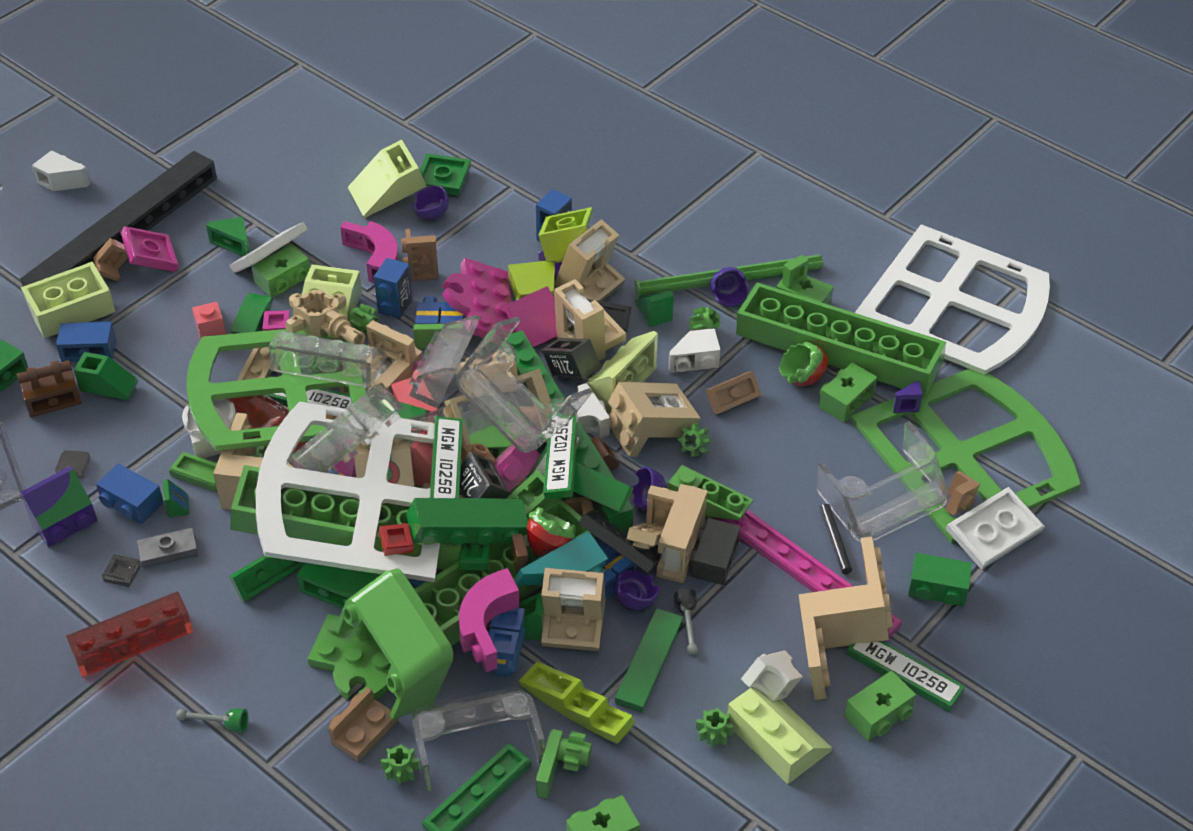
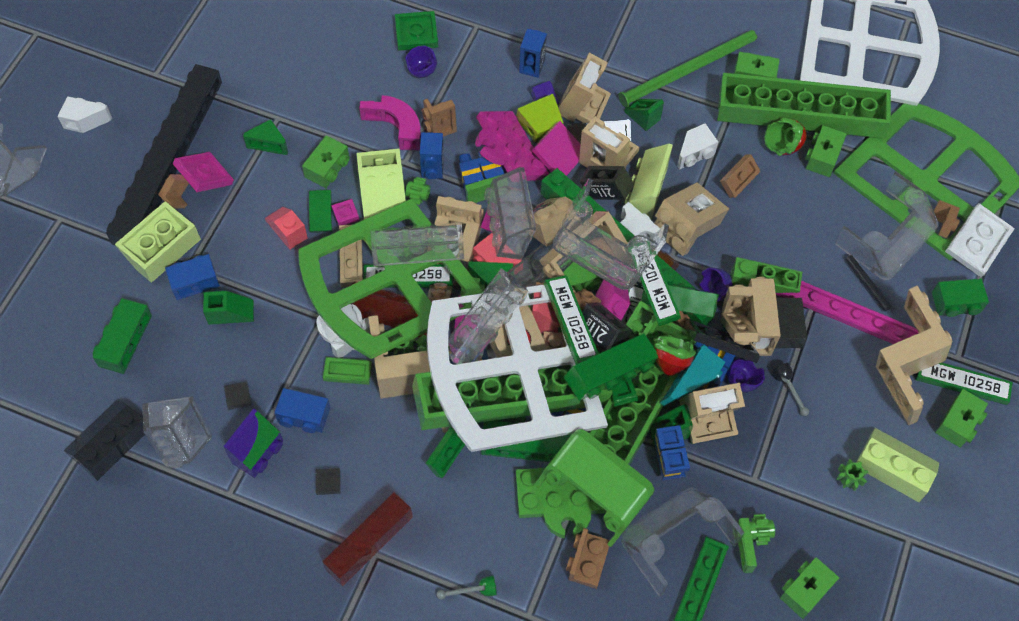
camera: 20 degrees left, 15 degrees up
reddish brown brick [17,360,82,418] -> none
flat silver plate [137,528,198,567] -> none
green slope [163,479,190,517] -> none
white tile [229,222,308,273] -> none
tan piece [286,290,365,348] -> none
yellowish green slope [348,140,427,218] -> none
red tile [379,523,414,556] -> none
bright green gear [381,744,420,785] -> none
dark pink arch [459,568,519,672] -> none
reddish brown tile [511,534,528,575] -> none
lime slope [519,662,635,744] -> none
lime slope [538,207,593,263] -> none
green tile [615,608,683,713] -> none
bright green gear [678,423,713,457] -> none
bright green gear [689,307,720,332] -> none
dark purple hair [711,267,750,307] -> none
white brick [741,650,803,702] -> none
bright green plate [782,255,809,288] -> none
dark purple slope [893,381,923,413] -> none

